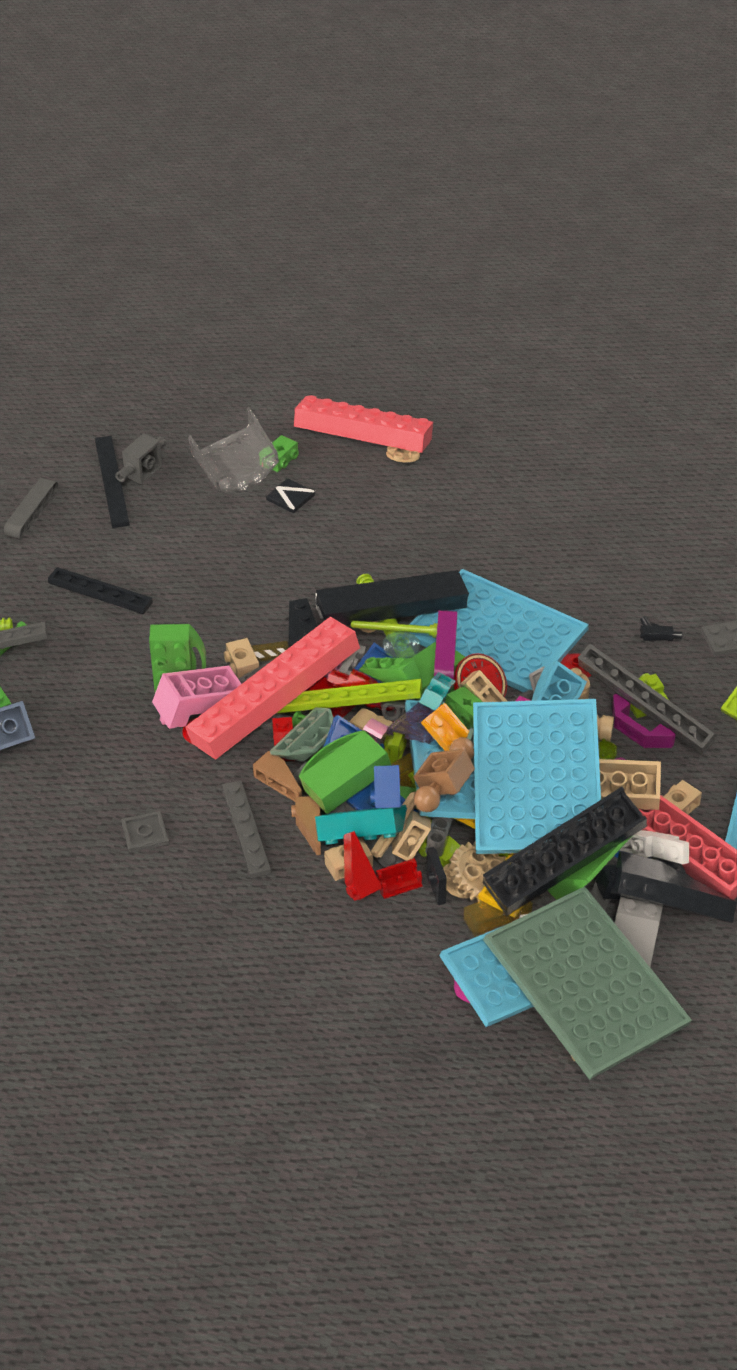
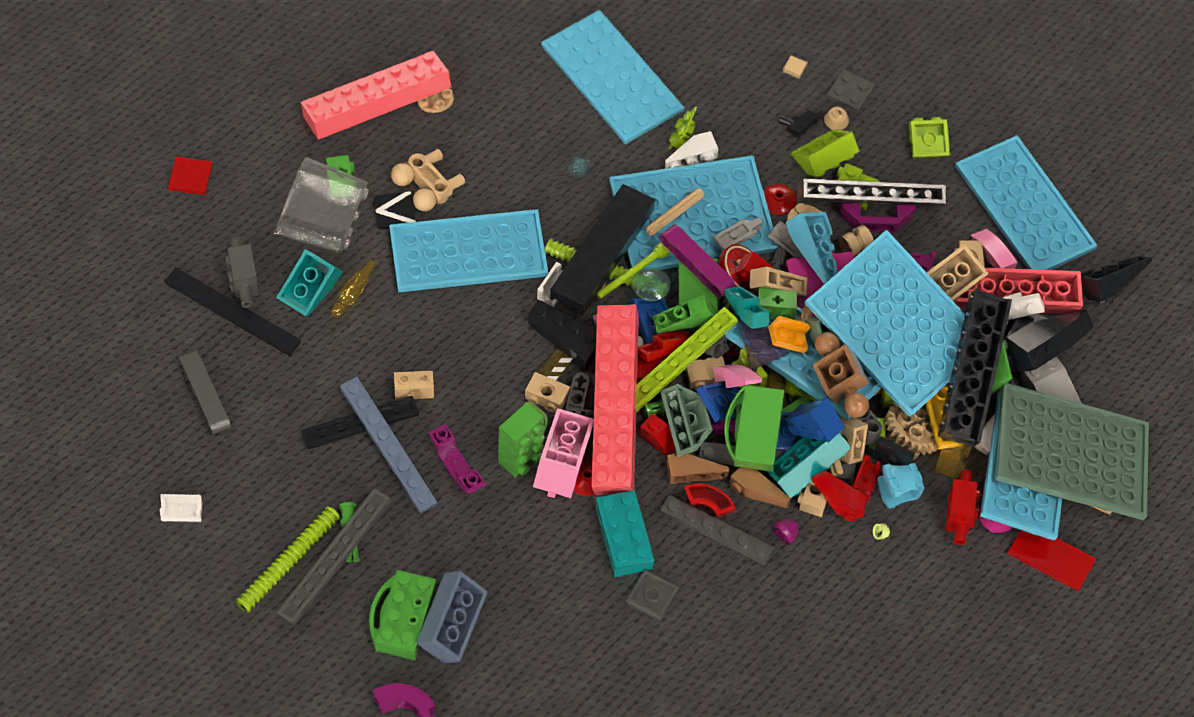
camera: 50 degrees left, 15 degrees up
none -> red tile [168,156,213,195]
none -> teal slope [276,249,343,317]
none -> clear yellow animal [330,260,376,319]
none -> sand blue plate [340,377,437,514]
none -> medium azure plate [389,209,548,292]
none -> tan piece [391,149,465,212]
none -> tan brick [394,371,434,400]
none -> magenta slope [429,424,486,494]
none -> medium azure plate [541,10,684,144]
none -> clear light blue plate [567,156,591,179]
none -> teal brick [595,490,654,577]
none -> tan axle [645,188,704,236]
none -> white slope [665,131,718,169]
none -> lime hinge [668,106,697,150]
none -> red brick [684,484,737,518]
none -> light grey hinge [713,217,763,251]
none -> magenta cone [773,518,799,544]
none -> tan tile [783,56,807,78]
none -> lime slope [790,129,860,177]
none -> tan cone [824,107,849,130]
none -> yellowish green hinge [873,523,890,540]
none -> medium azure piece [877,463,924,509]
none -> red brick [945,470,980,545]
none -> bright pink slope [970,229,1017,269]
none -> red tile [1008,530,1096,592]

